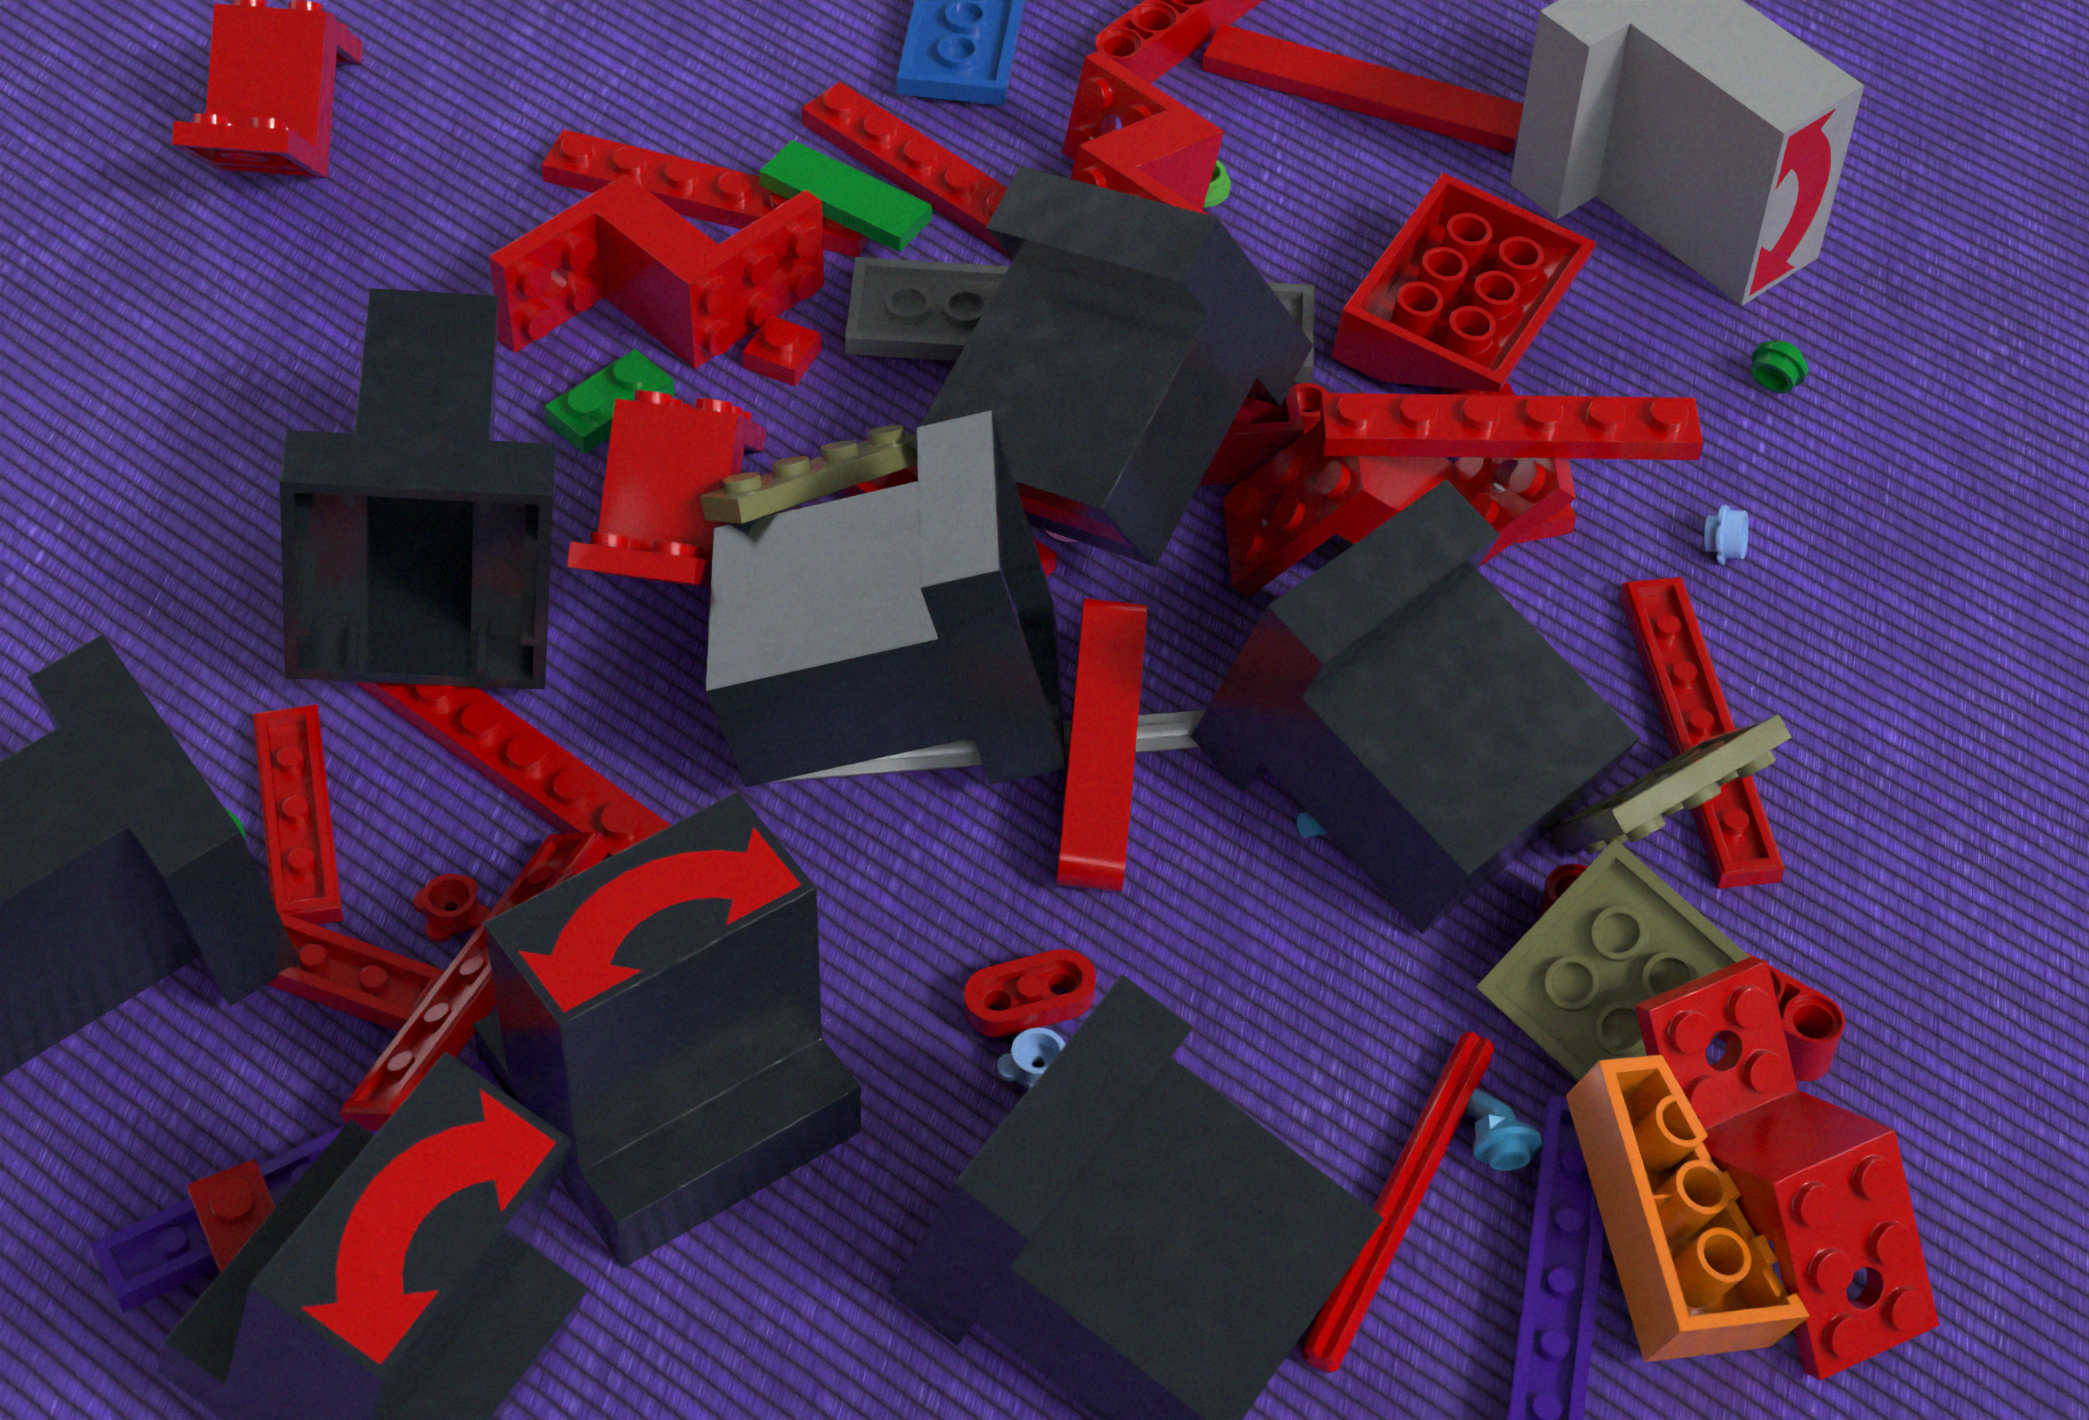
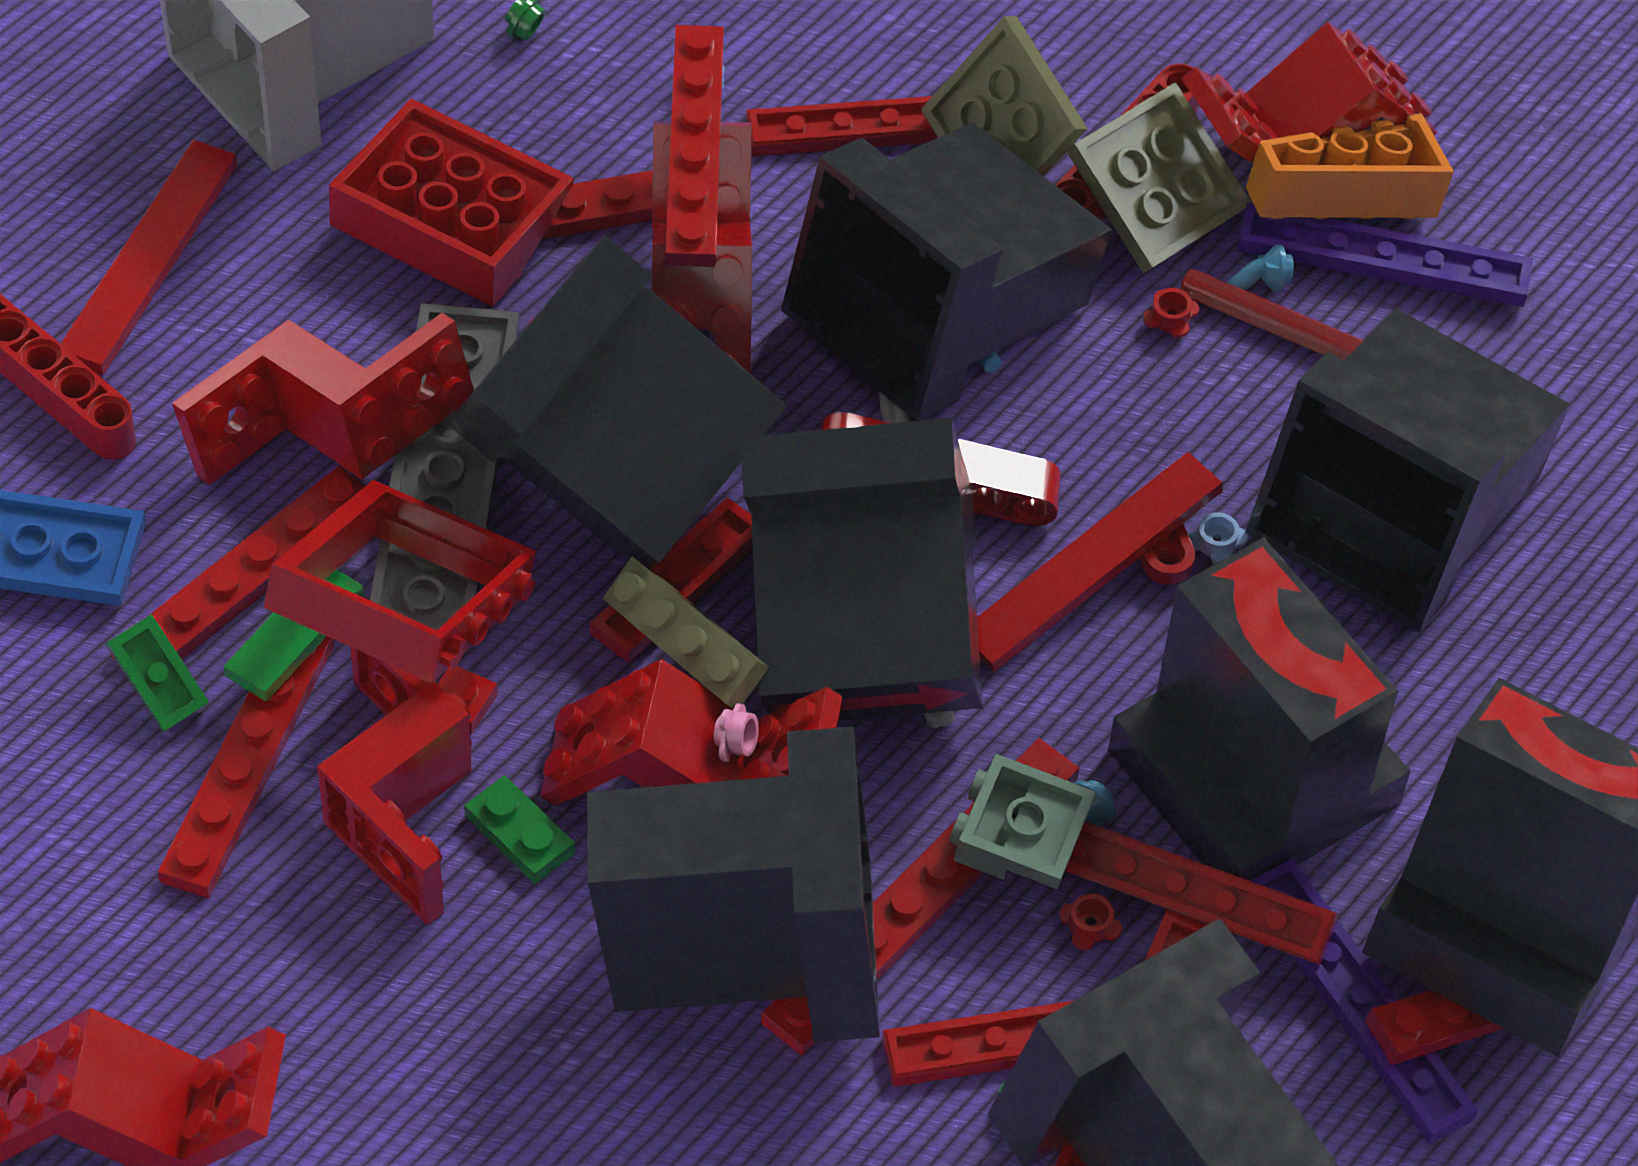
camera: 90 degrees left, 5 degrees up
none -> green plate [105,614,209,732]
none -> red window [263,480,537,683]
none -> bright pink plate [714,703,759,762]
none -> sand green plate [949,754,1096,889]
none -> red tile [977,452,1223,673]
none -> red plate [1143,288,1199,338]

